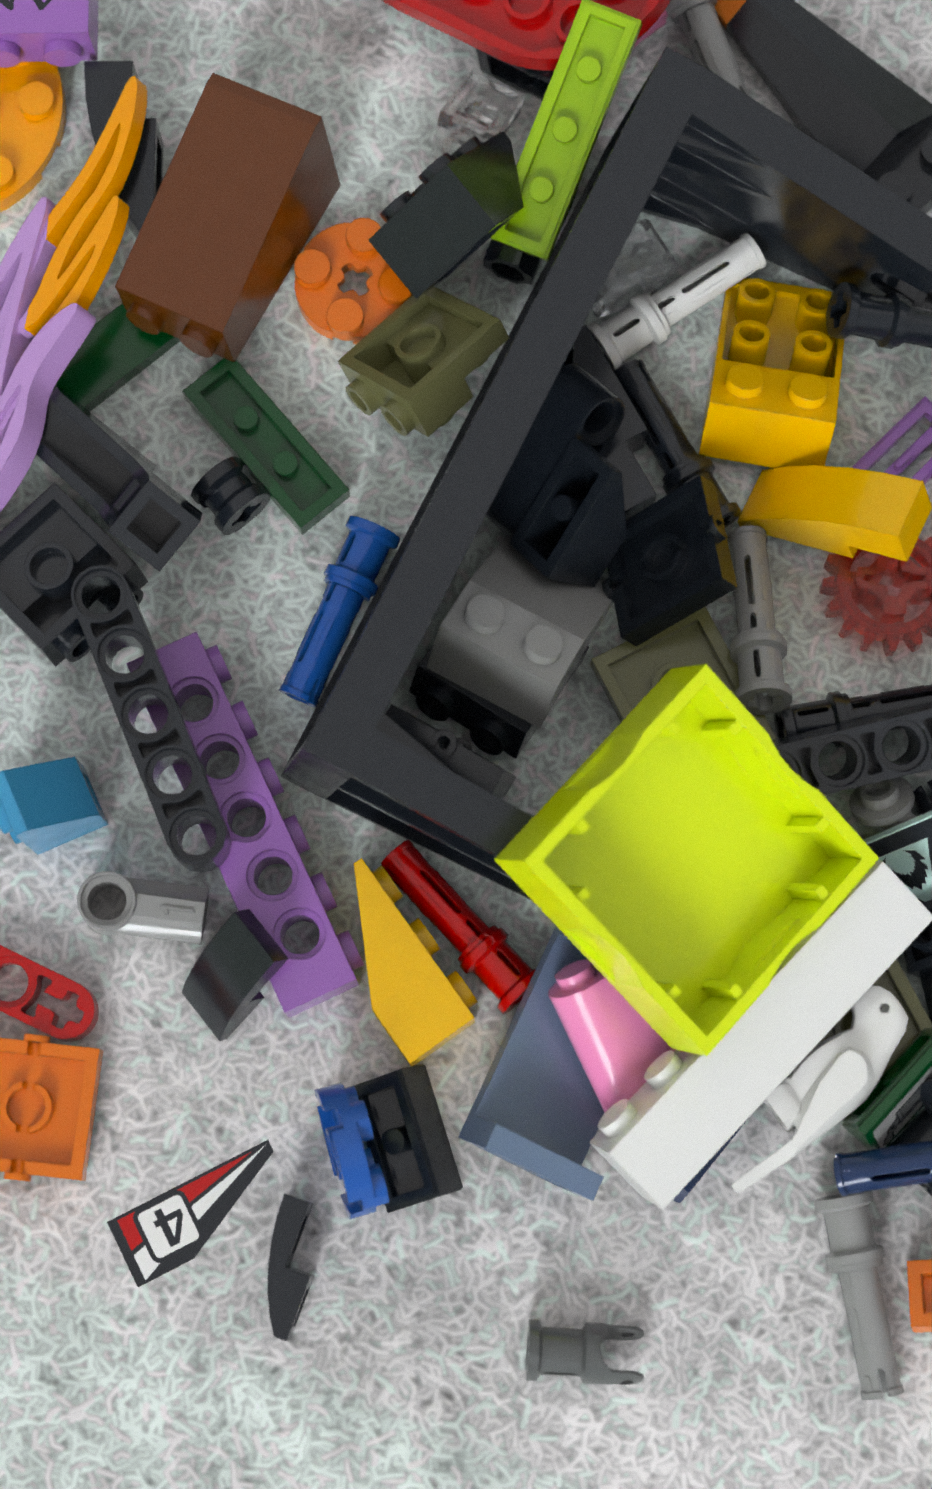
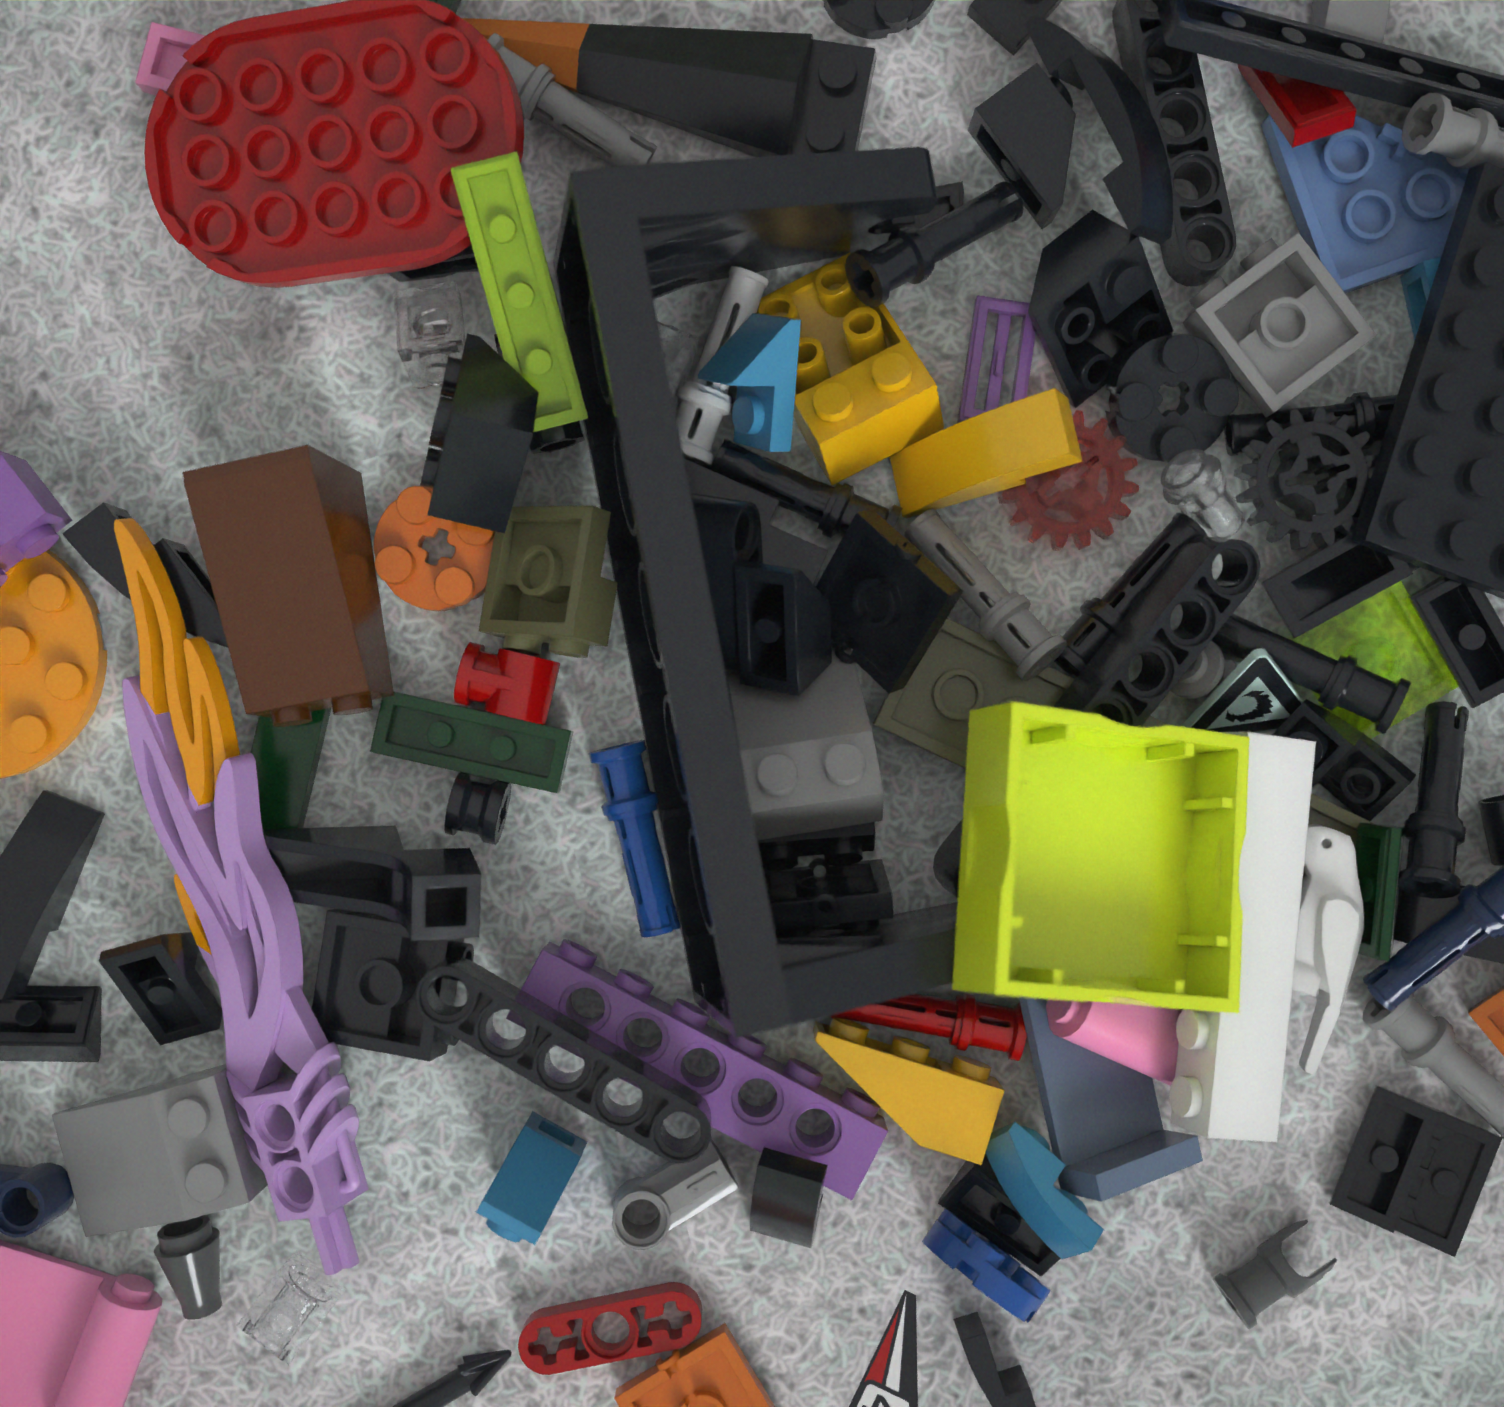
camera: 35 degrees left, 10 degrees up
none -> red piece [454,642,561,725]
none -> dark azure slope [697,313,801,452]
none -> dark azure slope [985,1122,1104,1259]
none -> black slope [1329,1085,1502,1257]

